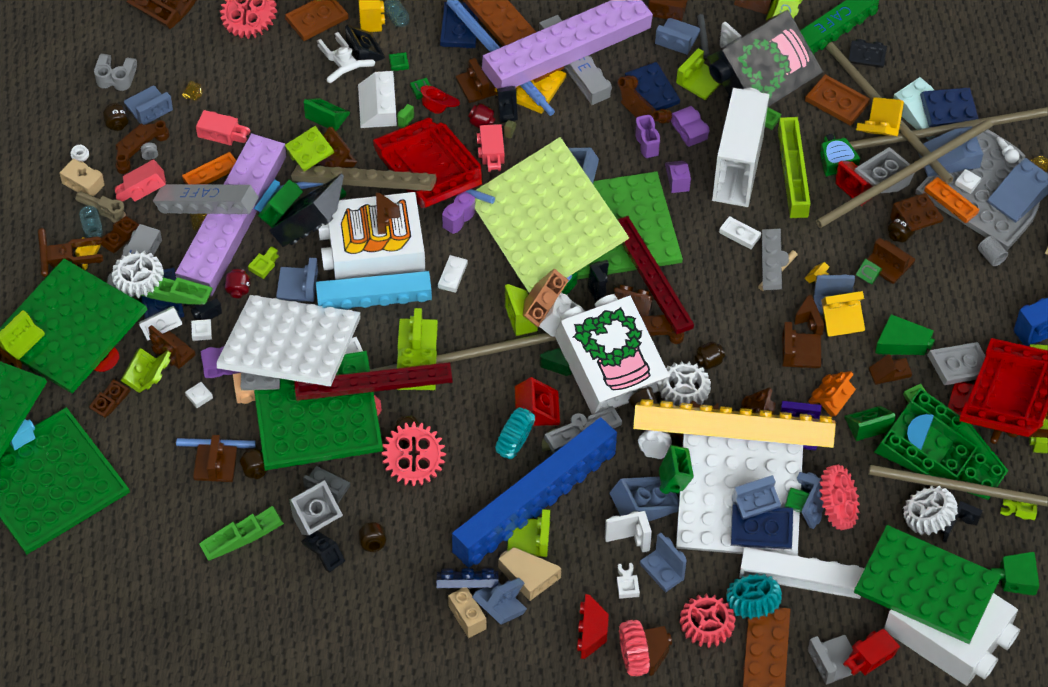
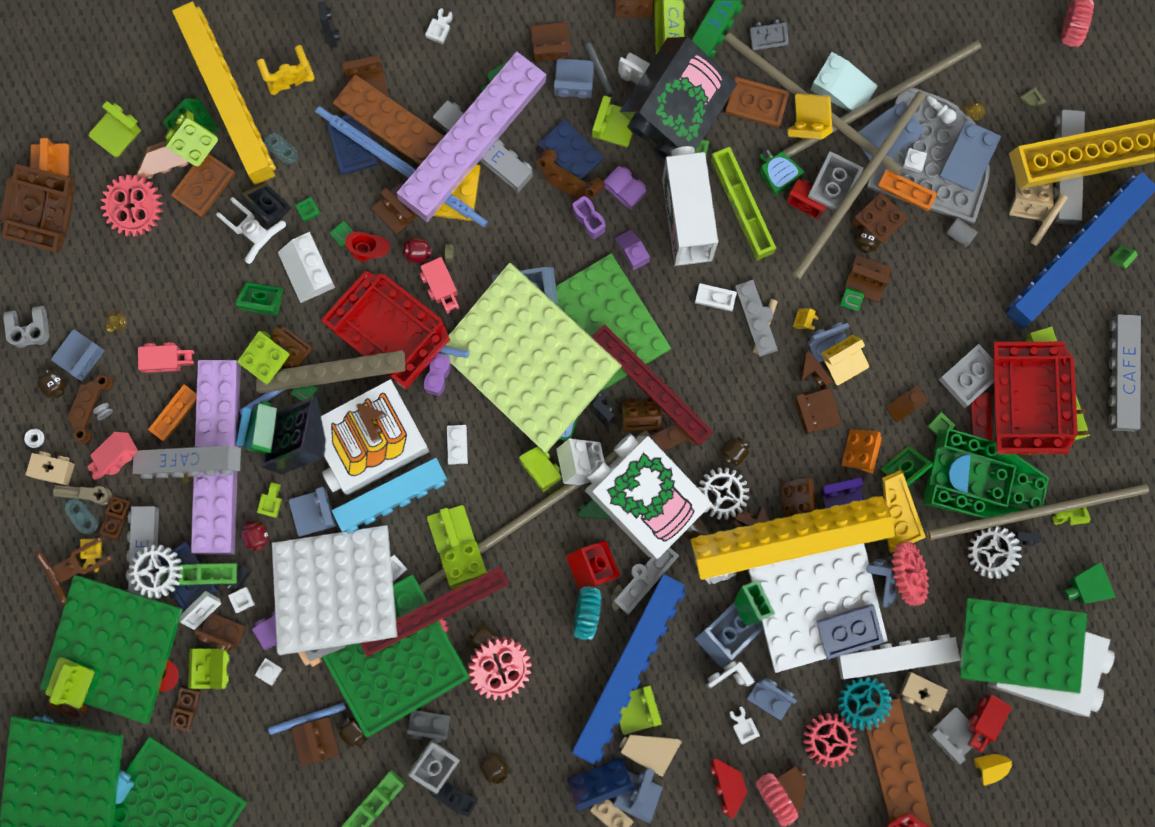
camera: 20 degrees left, 25 degrees up
bright green plate [397,104,414,128] -> none
black plate [497,86,518,123] -> none
nougat slope [523,269,569,327] -> none
sand blue bracket [732,475,781,520] -> none
green tile [784,487,810,513] -> none
green slope [875,314,935,355] -> none
dark blue plate [920,88,979,127] -> none
none -> yellow wing [882,470,925,553]
none -> tan brick [899,673,948,713]

